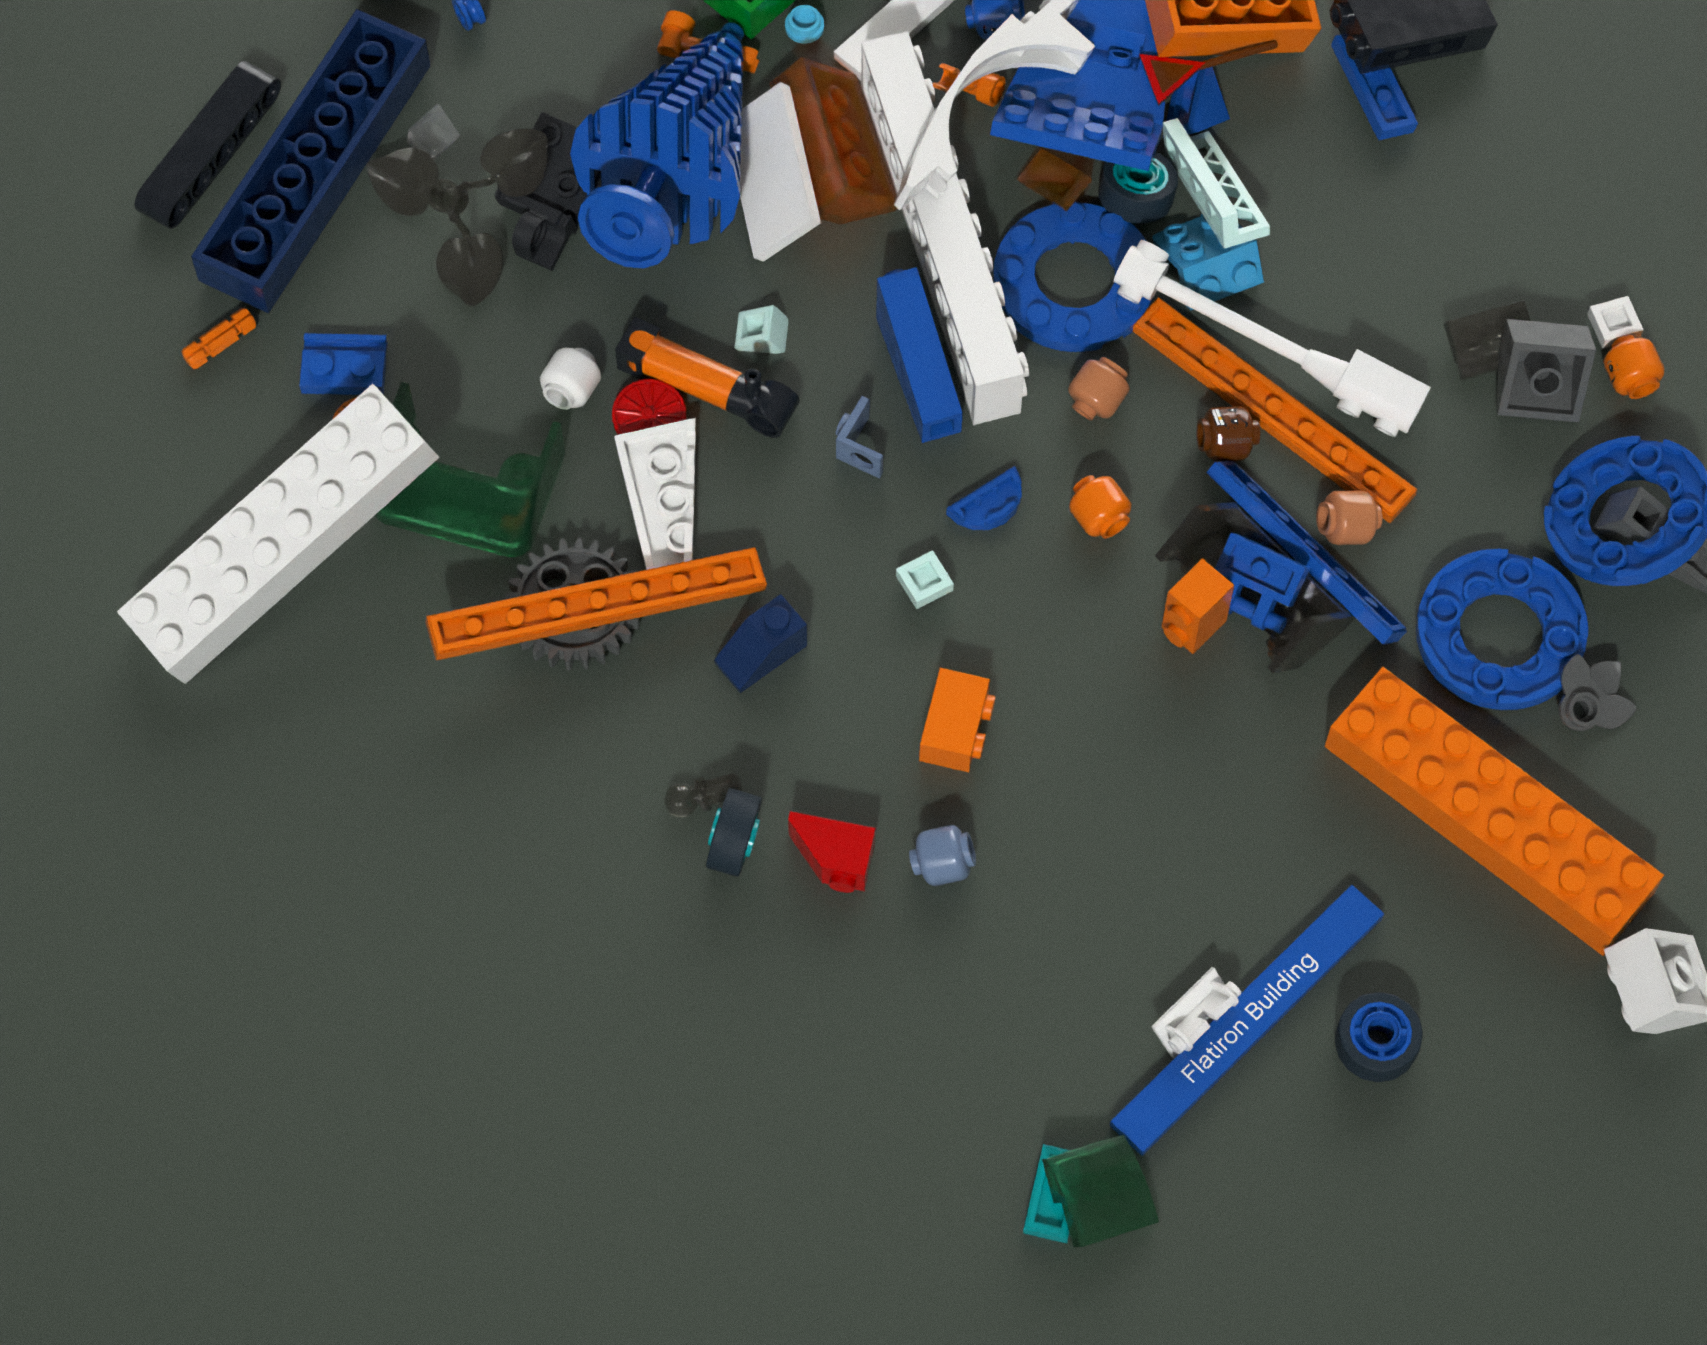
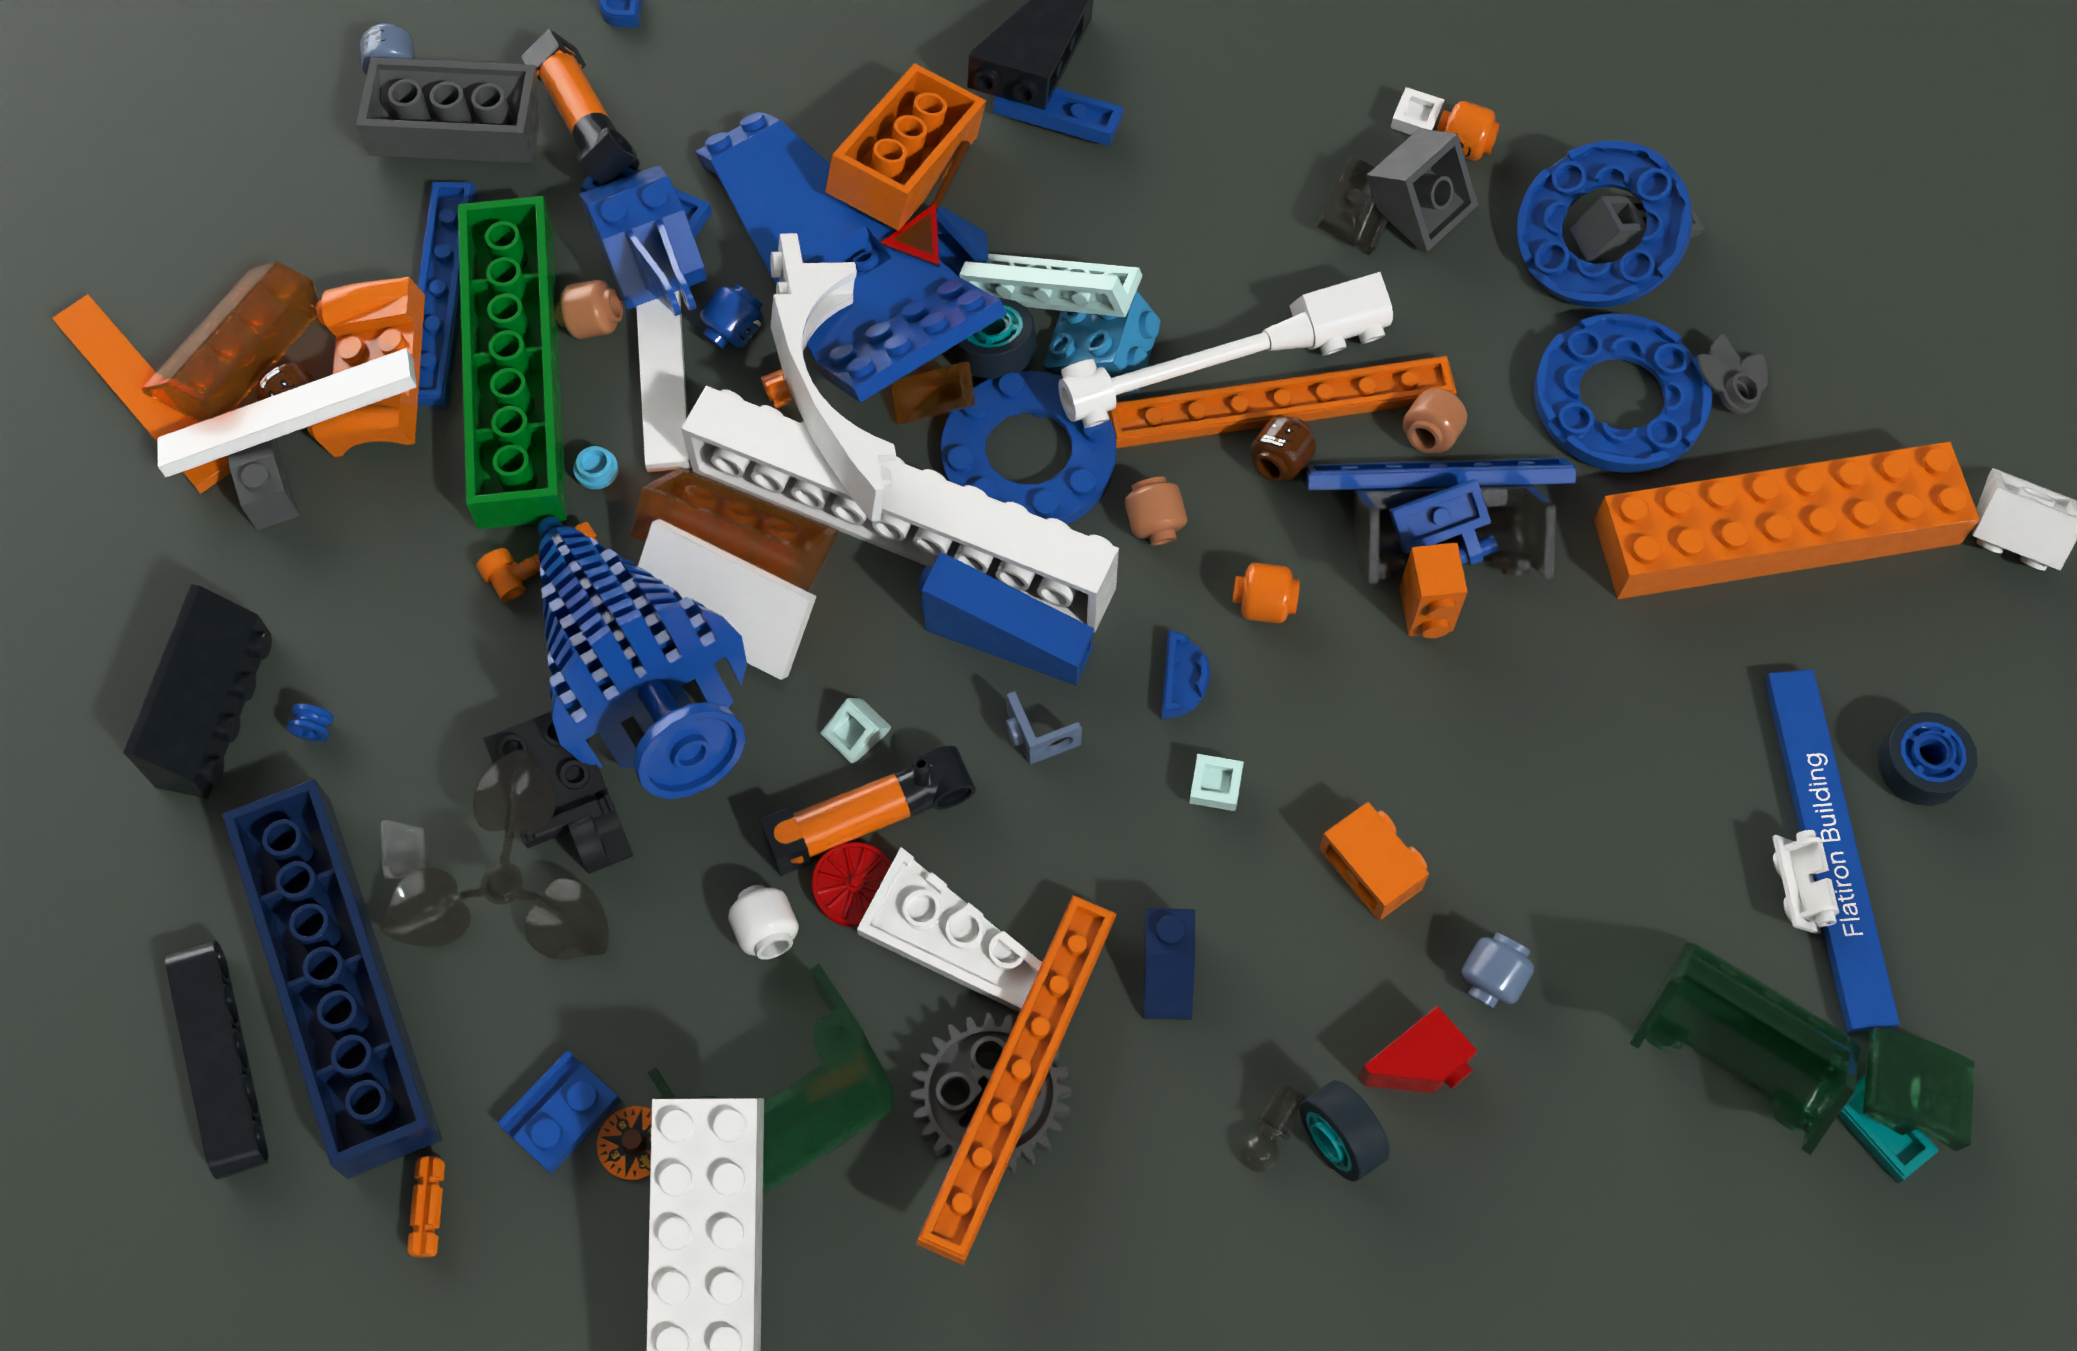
camera: 50 degrees left, 0 degrees up
none -> clear green windscreen [1630,943,1860,1155]

